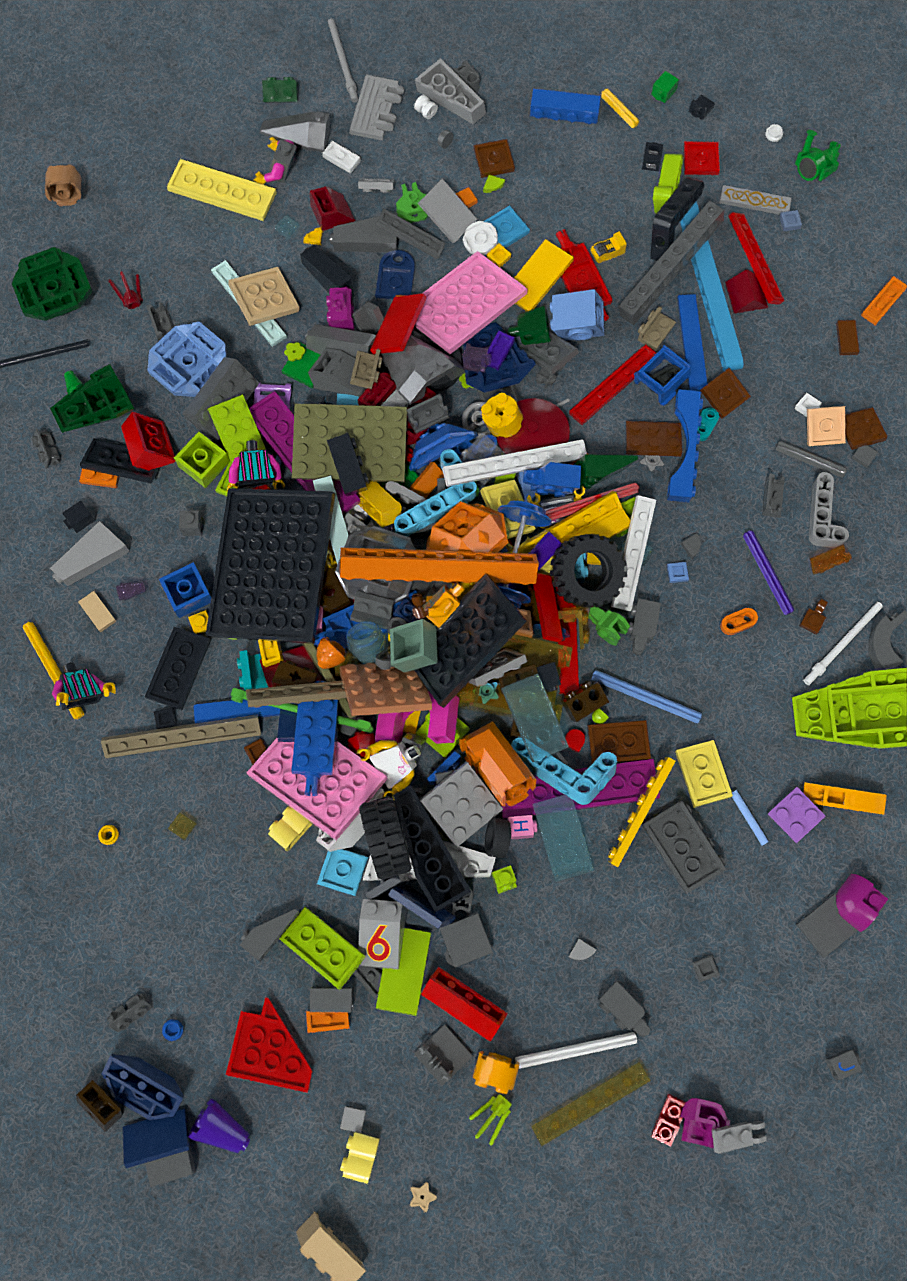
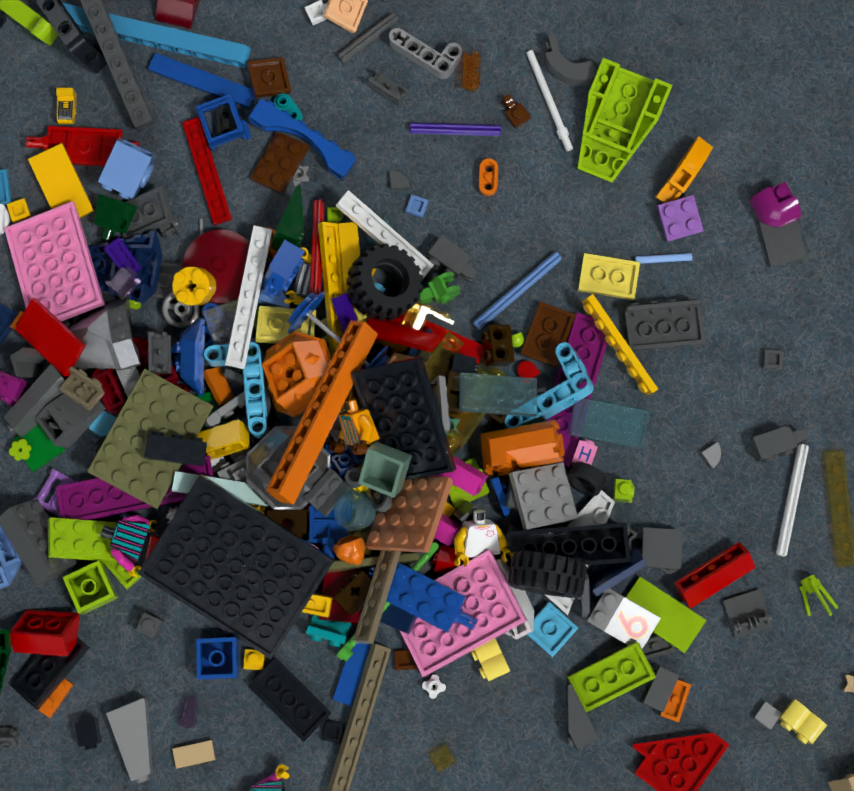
camera: 65 degrees left, 5 degrees up
light orange brick [473,1051,520,1094] -> none
dark tan bracket [638,306,676,351] -> none
none -> white plate [422,675,446,699]

